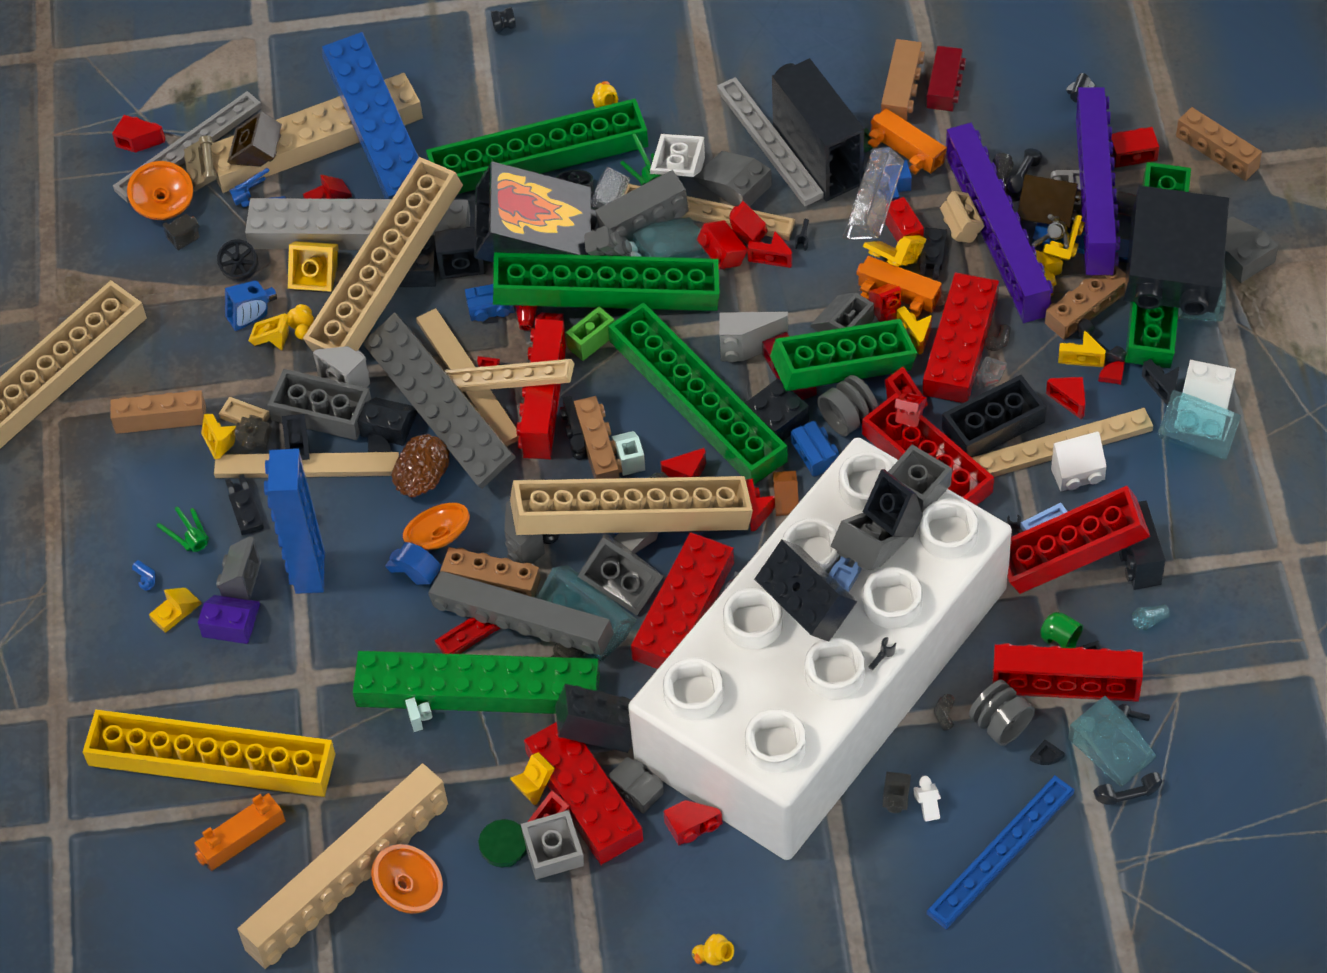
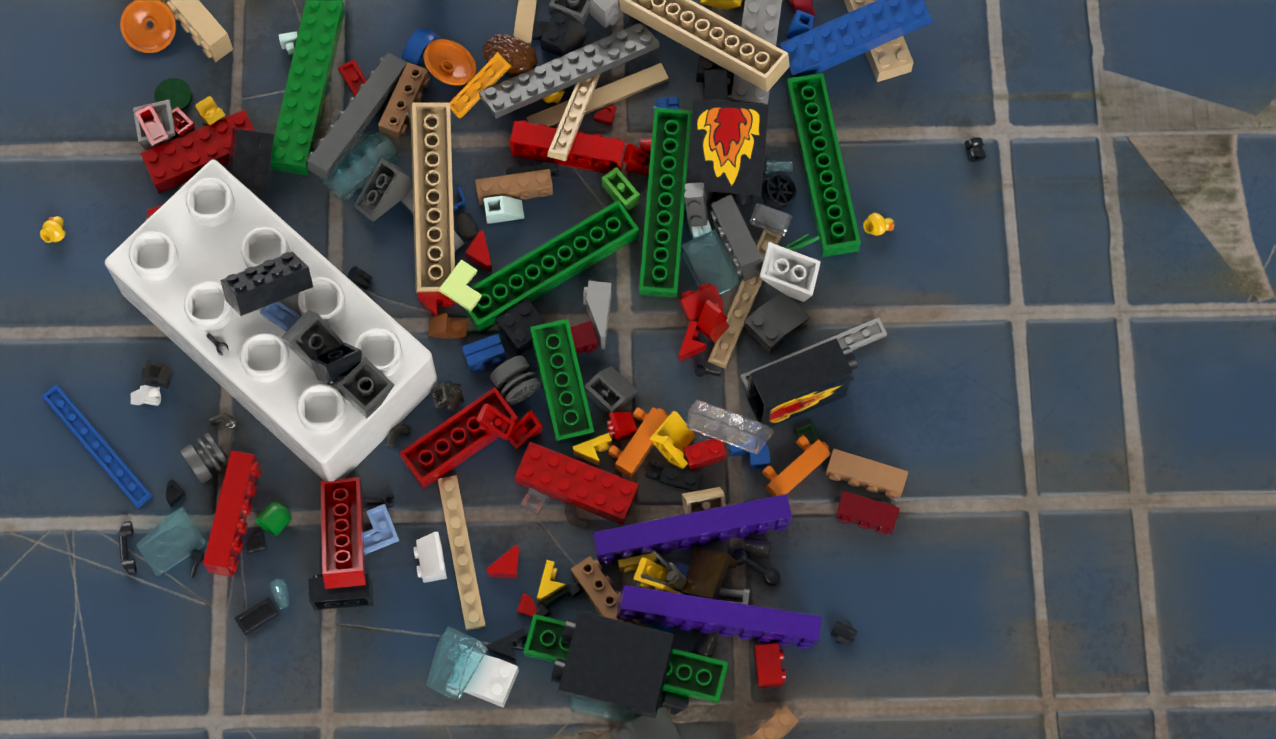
camera: 90 degrees right, 15 degrees up
red brick [631,532,734,669] -> none
black brick [942,375,1046,458] -> none
none -> slope [134,104,169,145]
none -> black tile [235,597,279,636]
none -> yellowish green tile [439,260,482,312]
none -> light orange tile [449,52,511,119]
none -> blue brick [787,10,814,38]

